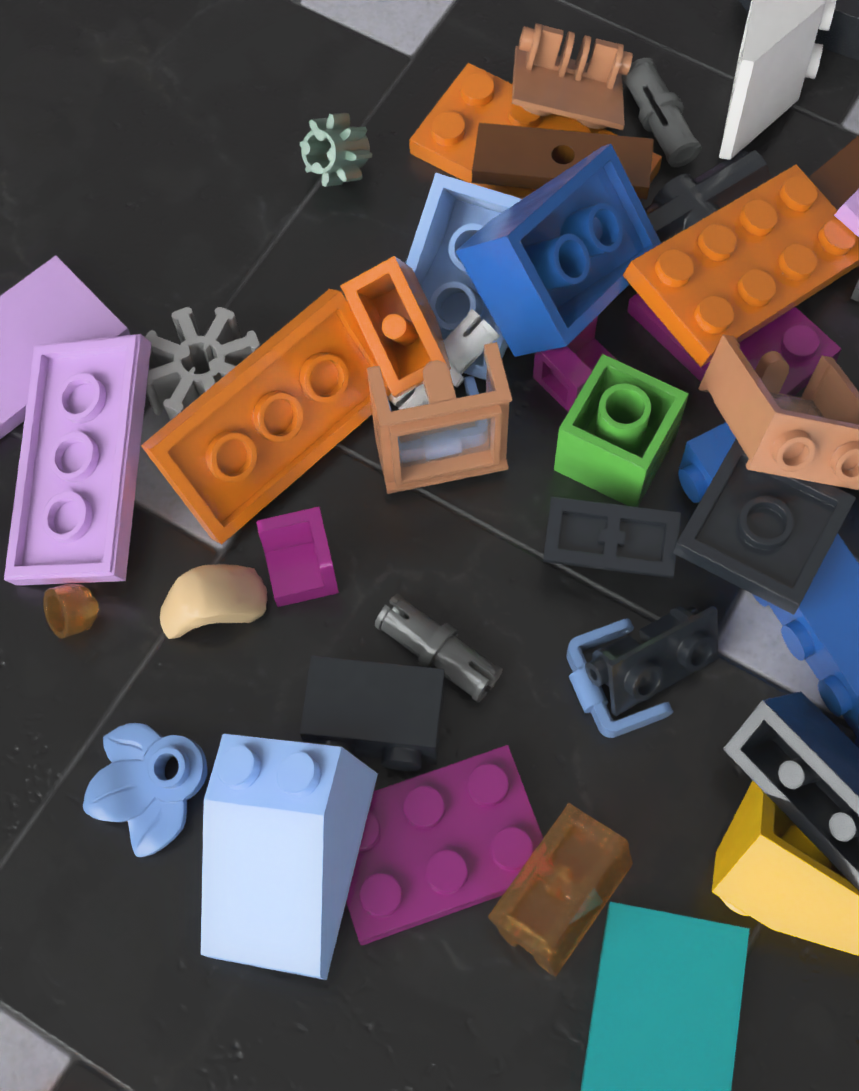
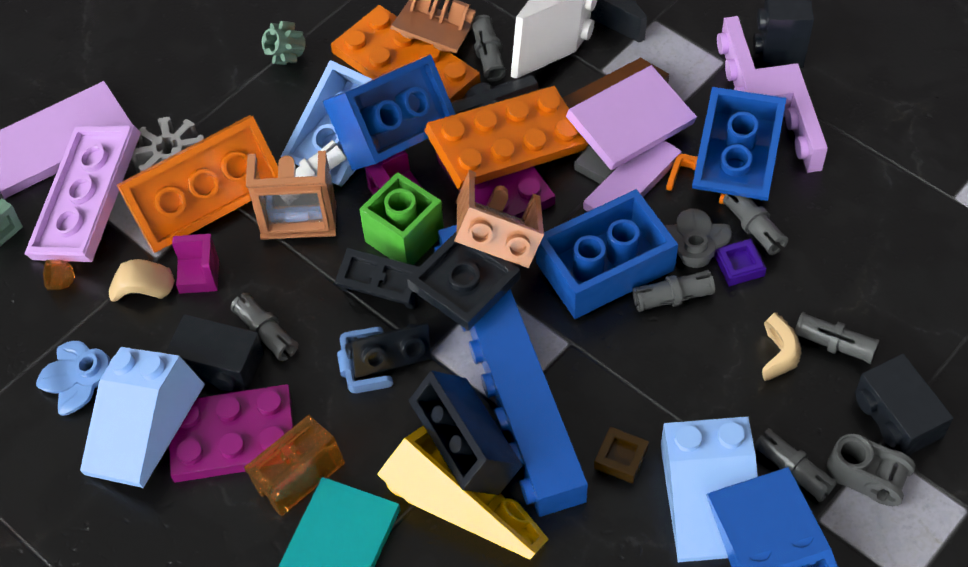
camera: 10 degrees right, 10 degrees down
orange slope [340,256,451,398] -> none
reddish brown tile [472,123,654,200] -> none

